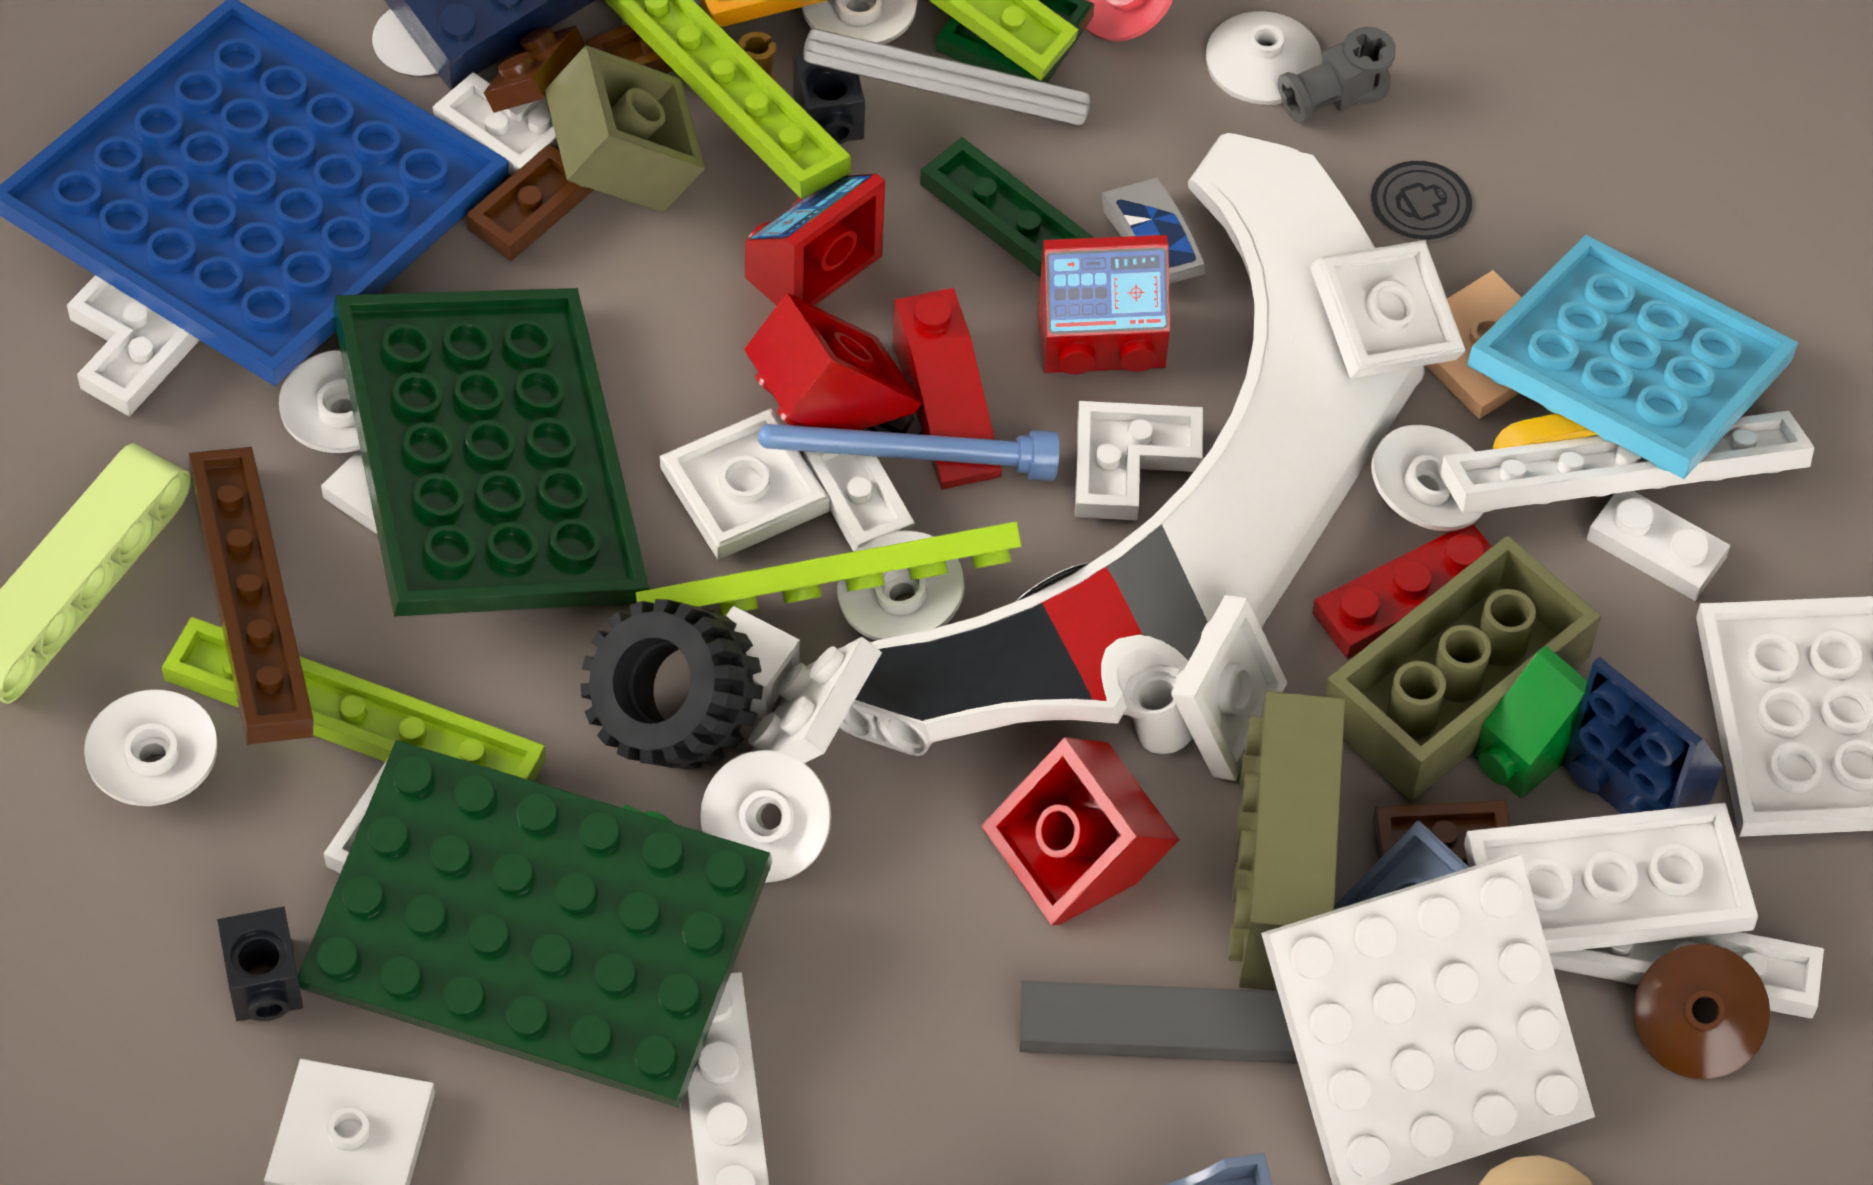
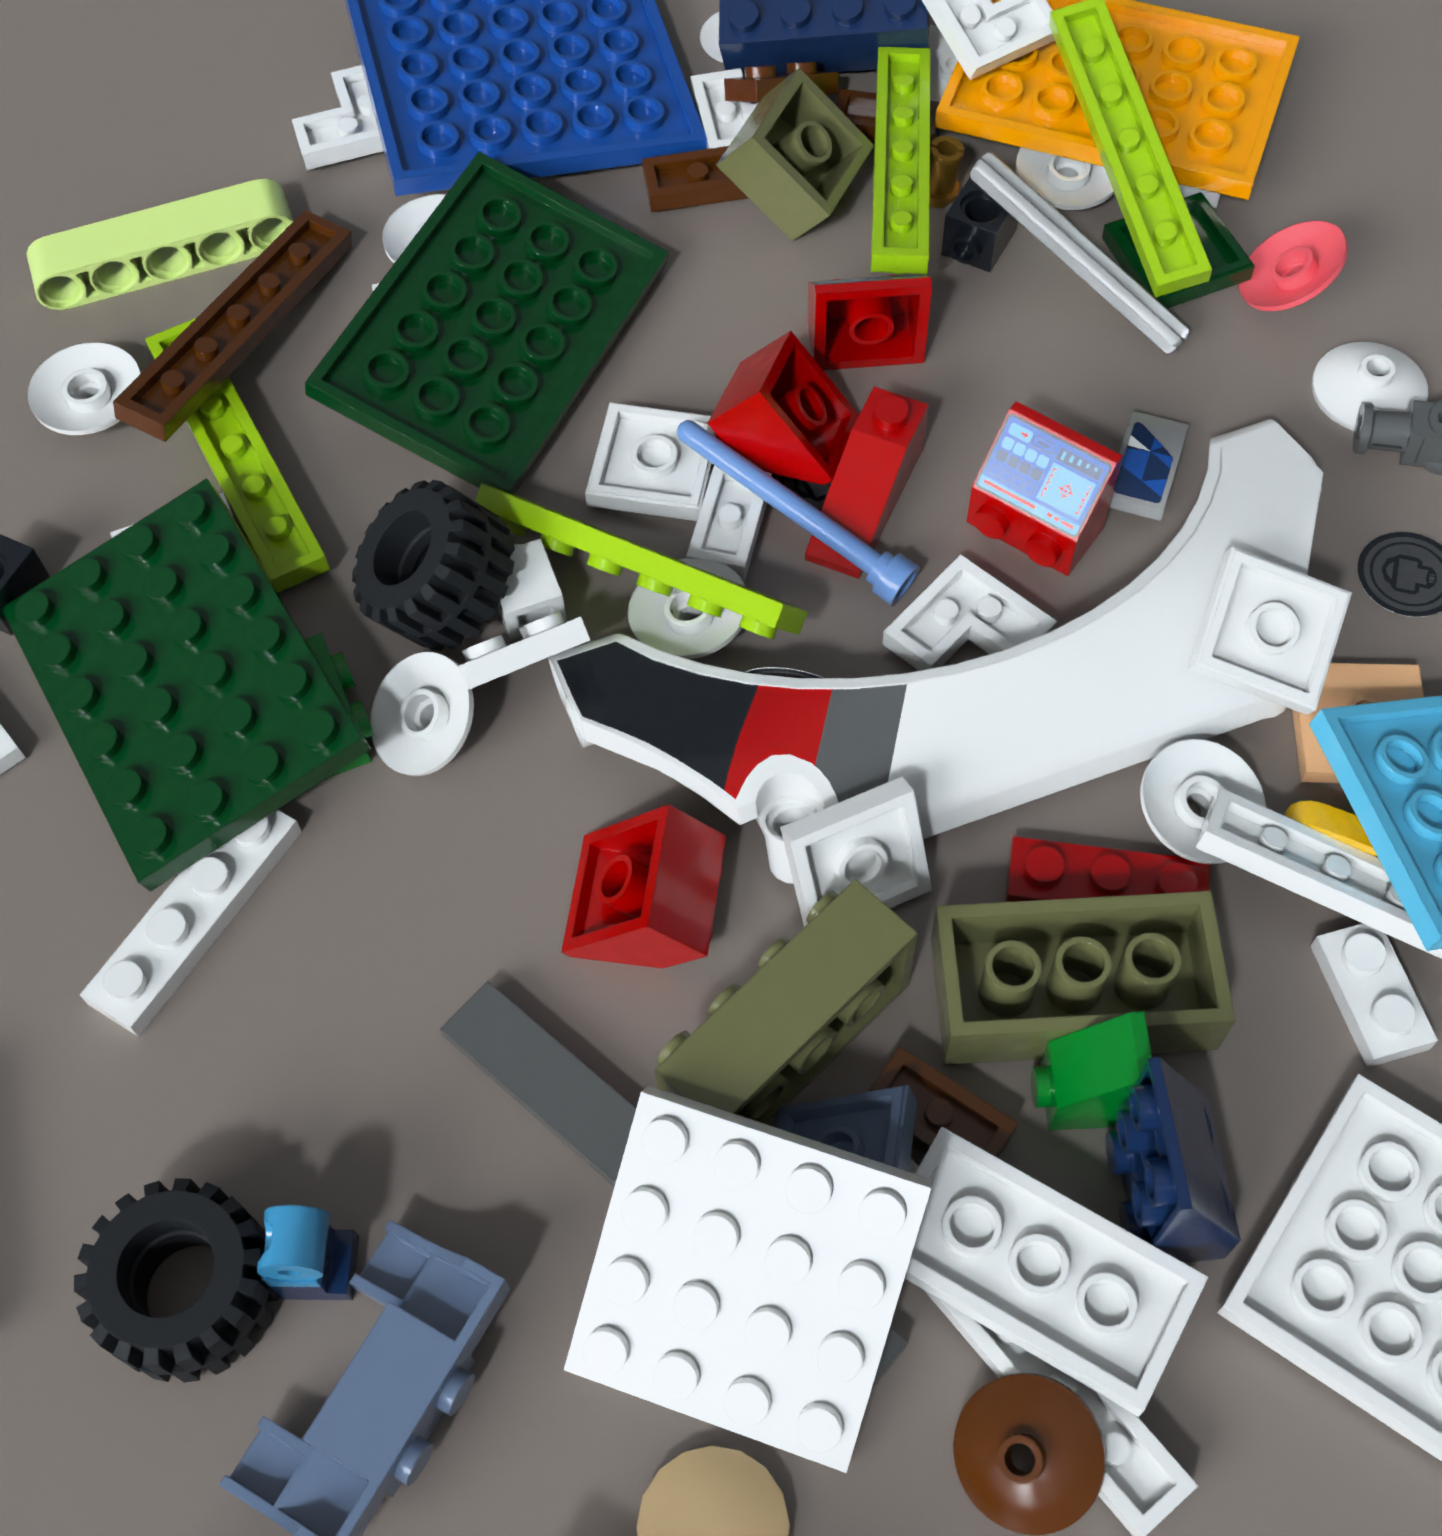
camera: 45 degrees right, 5 degrees up
dark green plate [920,137,1093,277] -> none

